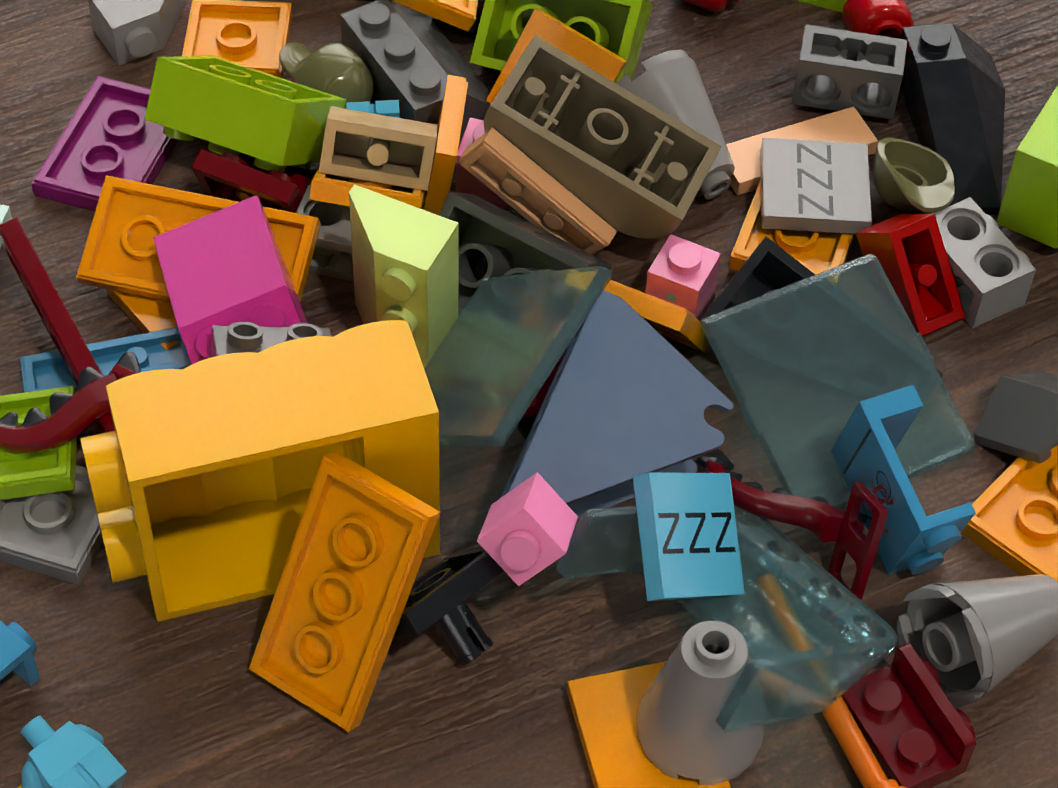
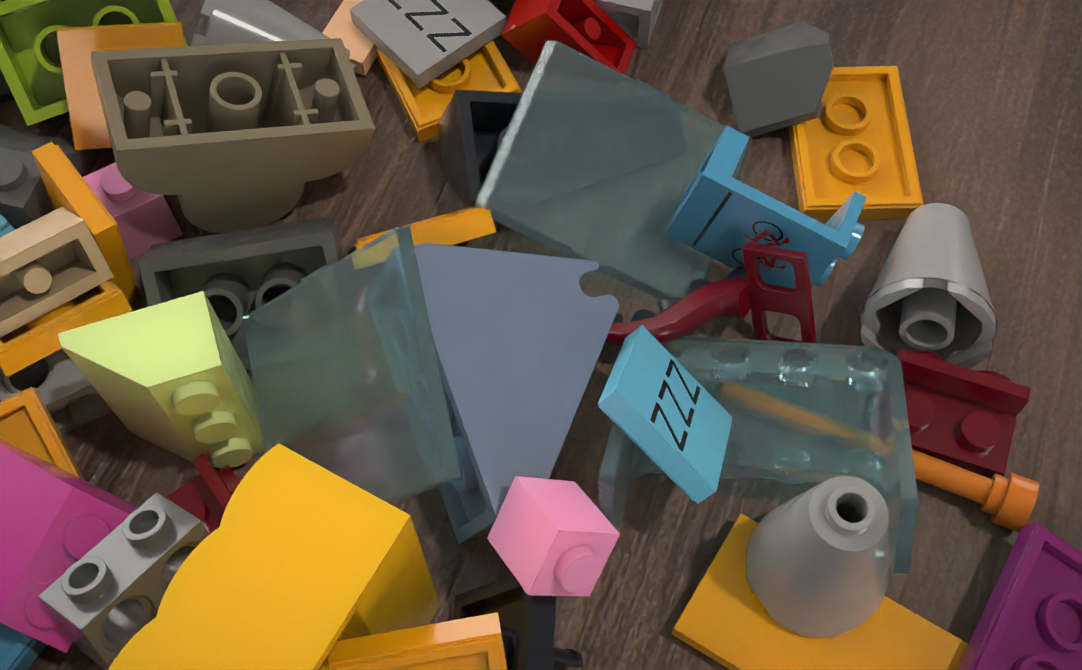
camera: 40 degrees left, 10 degrees up
light nougat tile [458,127,617,255] -> none
bright pink brick [645,234,721,321] -> none

